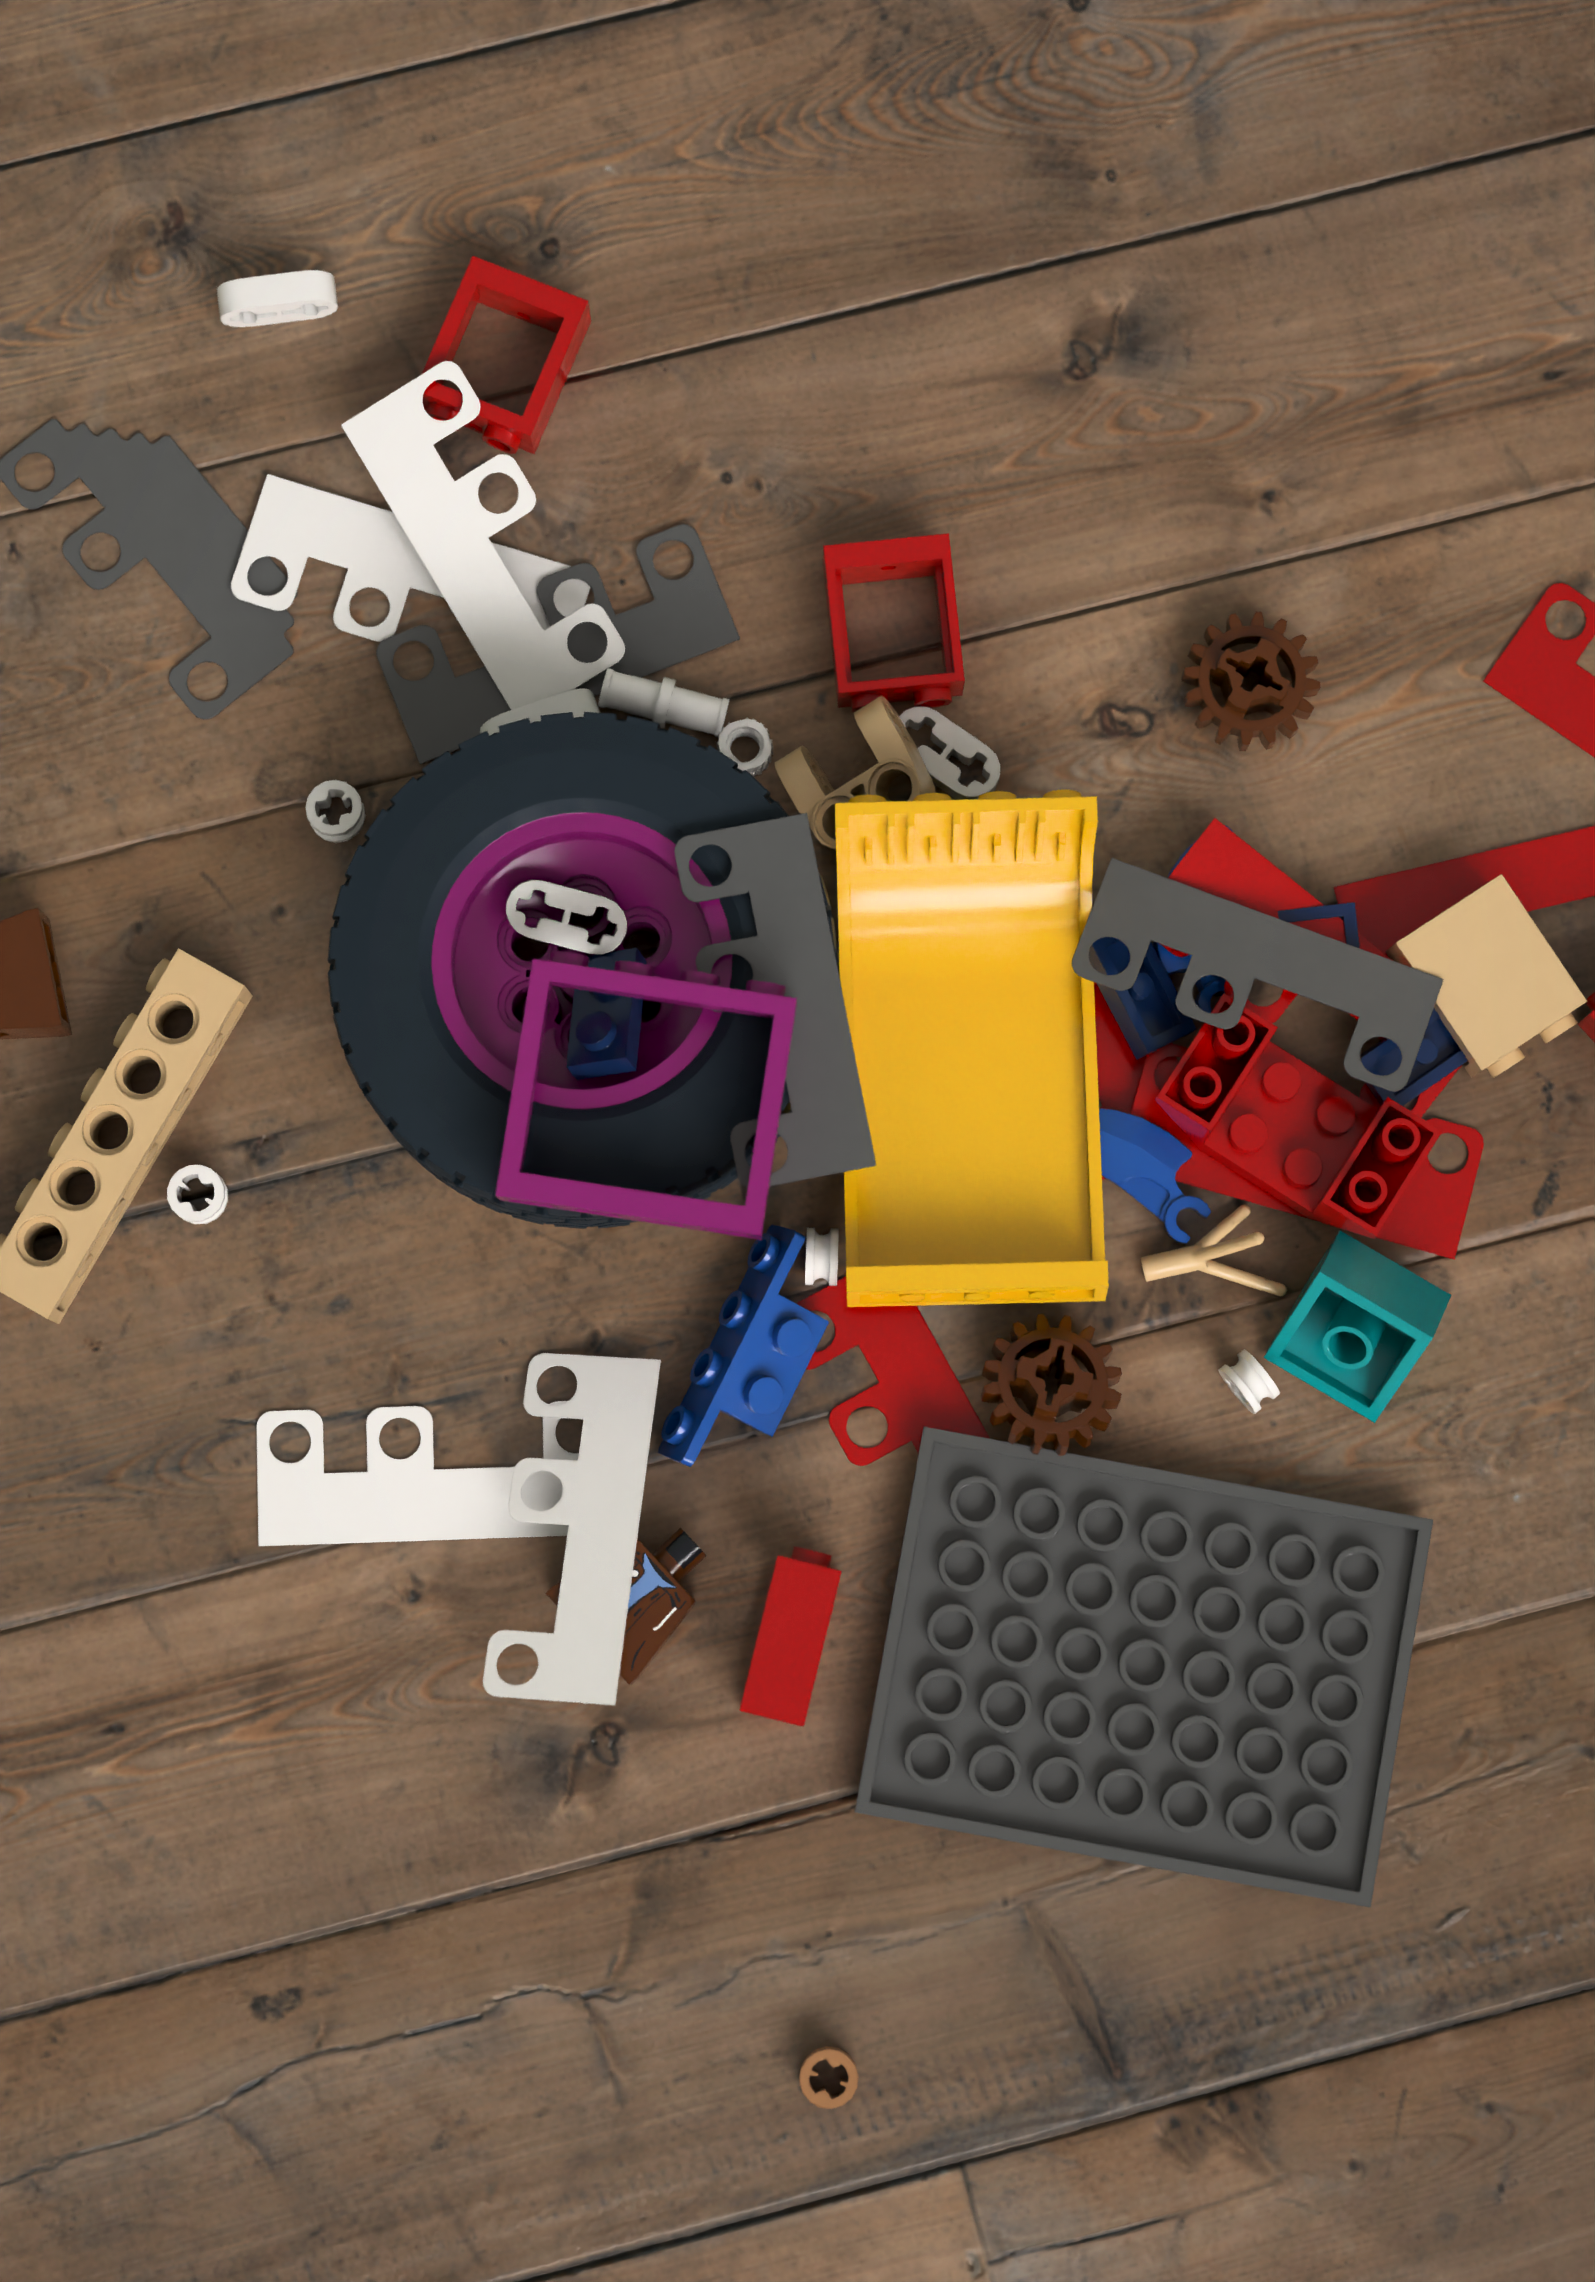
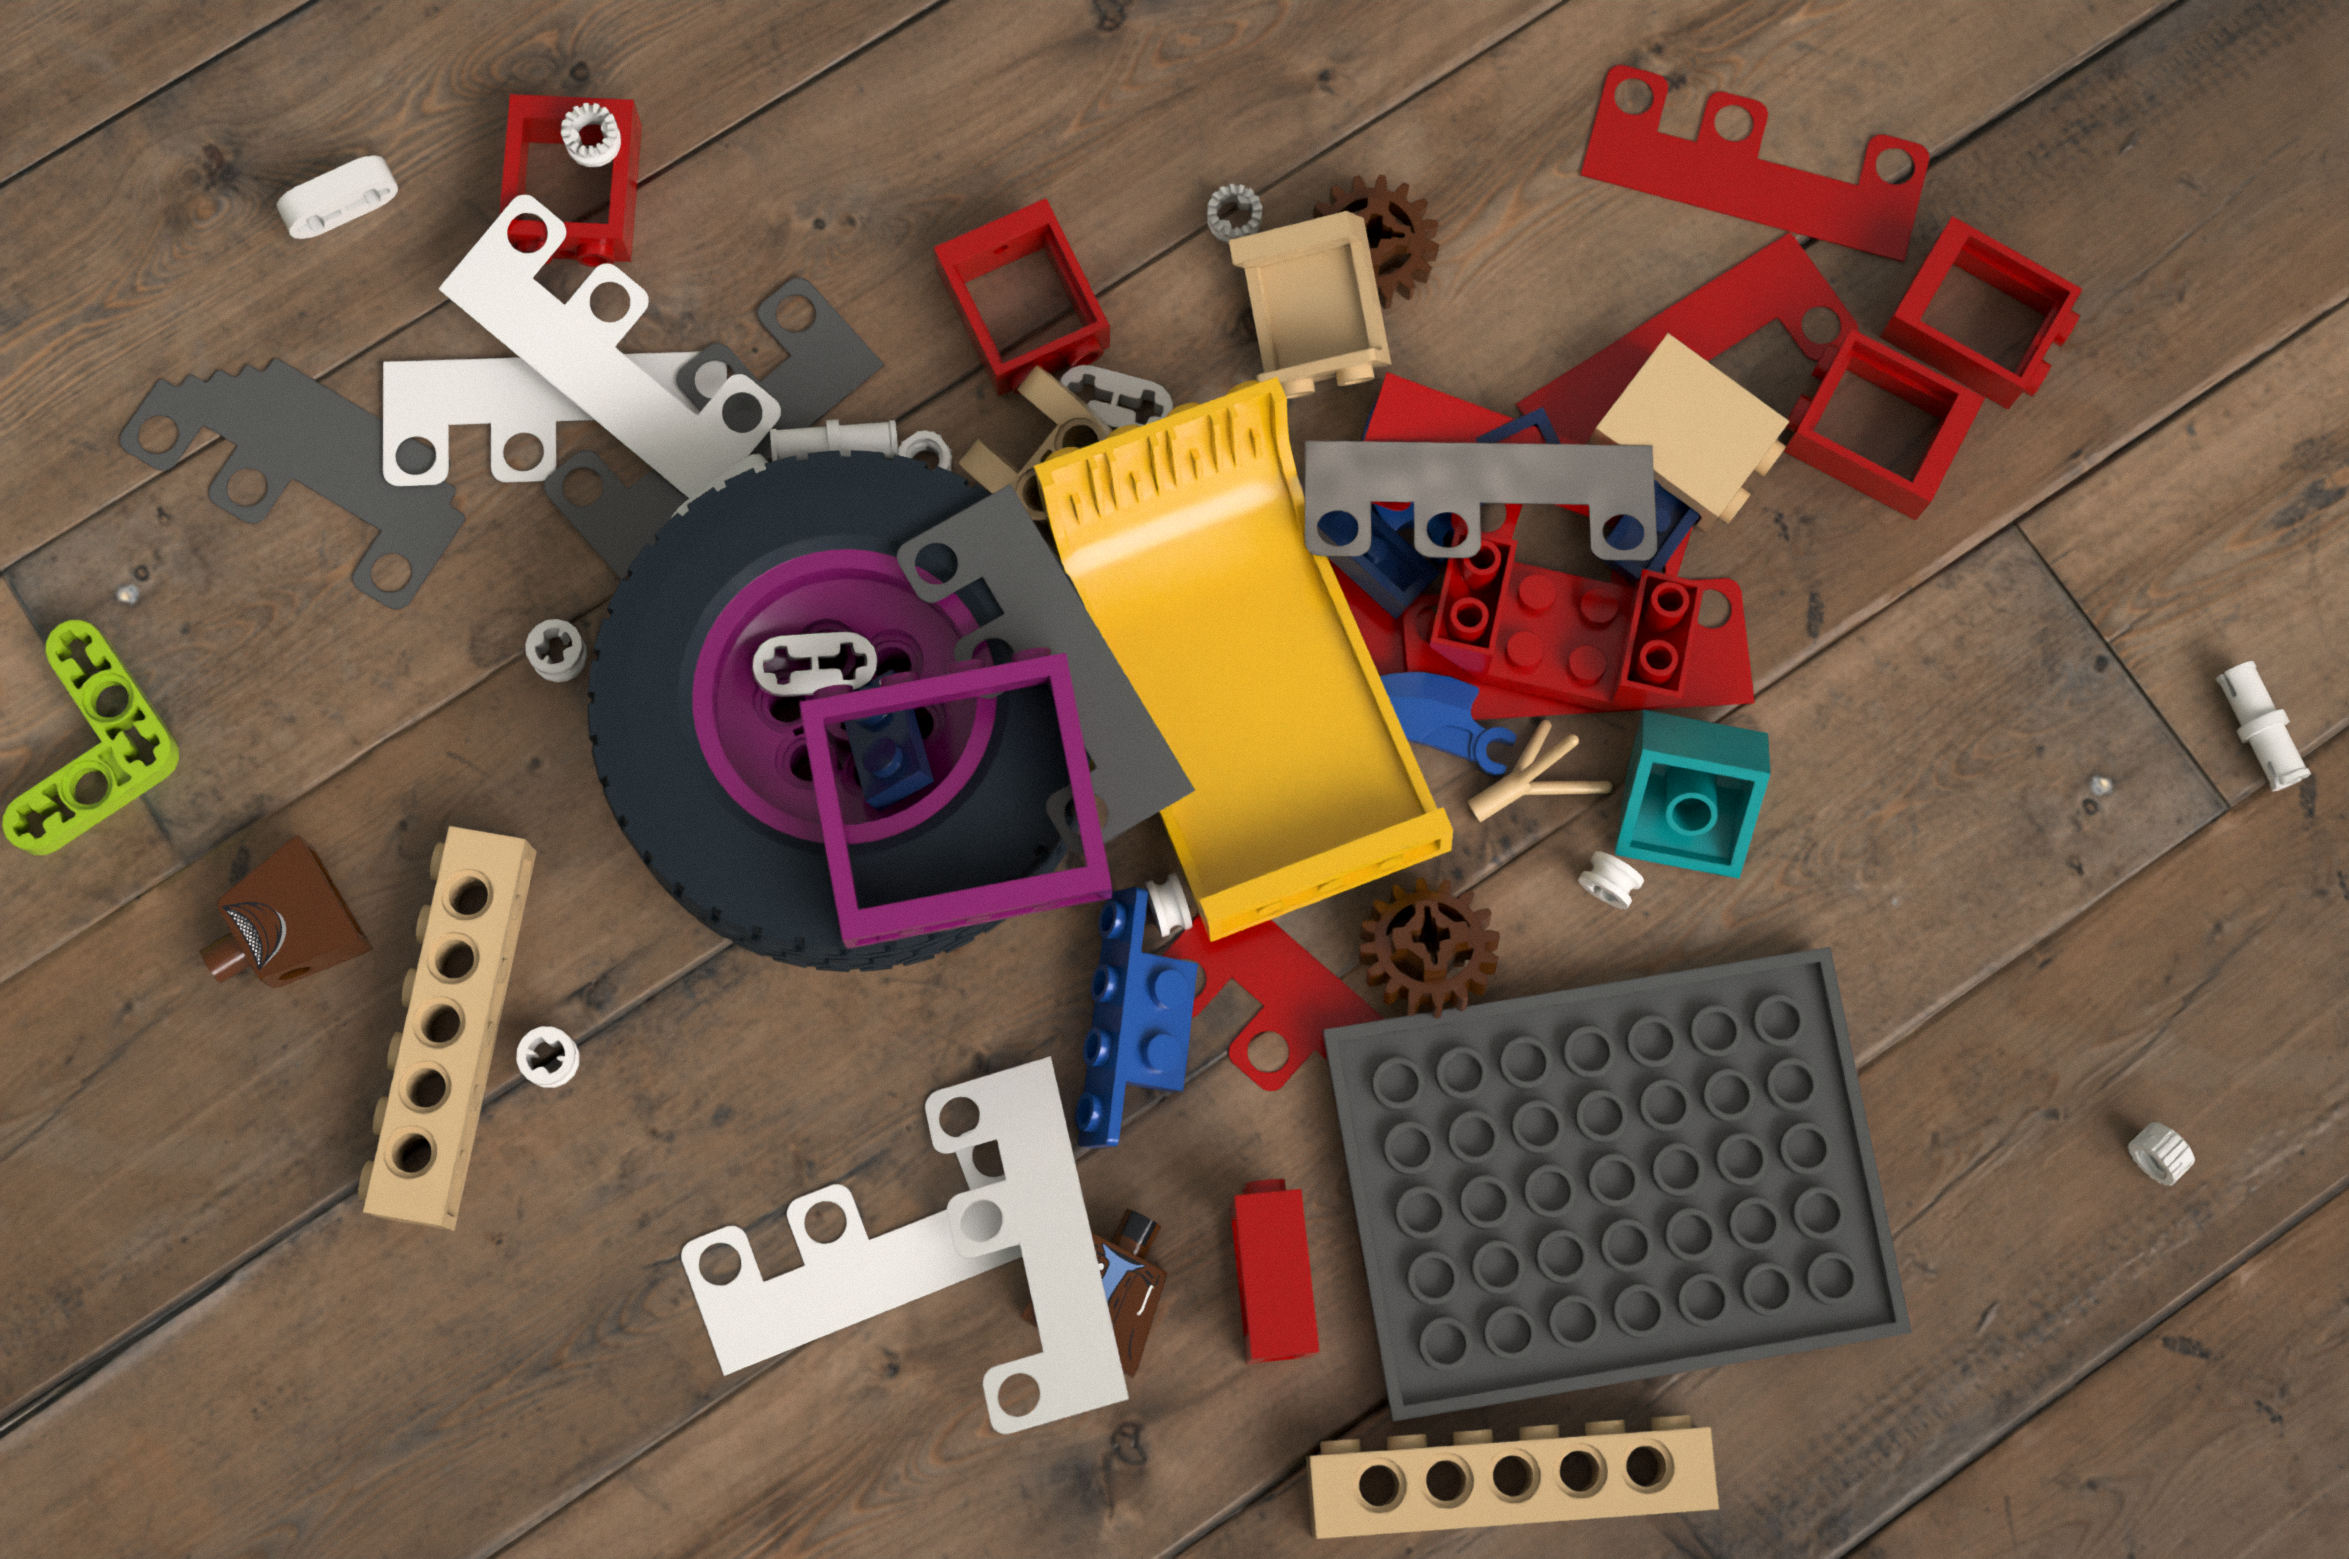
camera: 25 degrees left, 5 degrees down
none -> white bush [561,103,621,167]
none -> white bush [1207,184,1262,244]
none -> tan panel [1228,211,1391,399]
none -> tan brick [1306,1415,1719,1539]

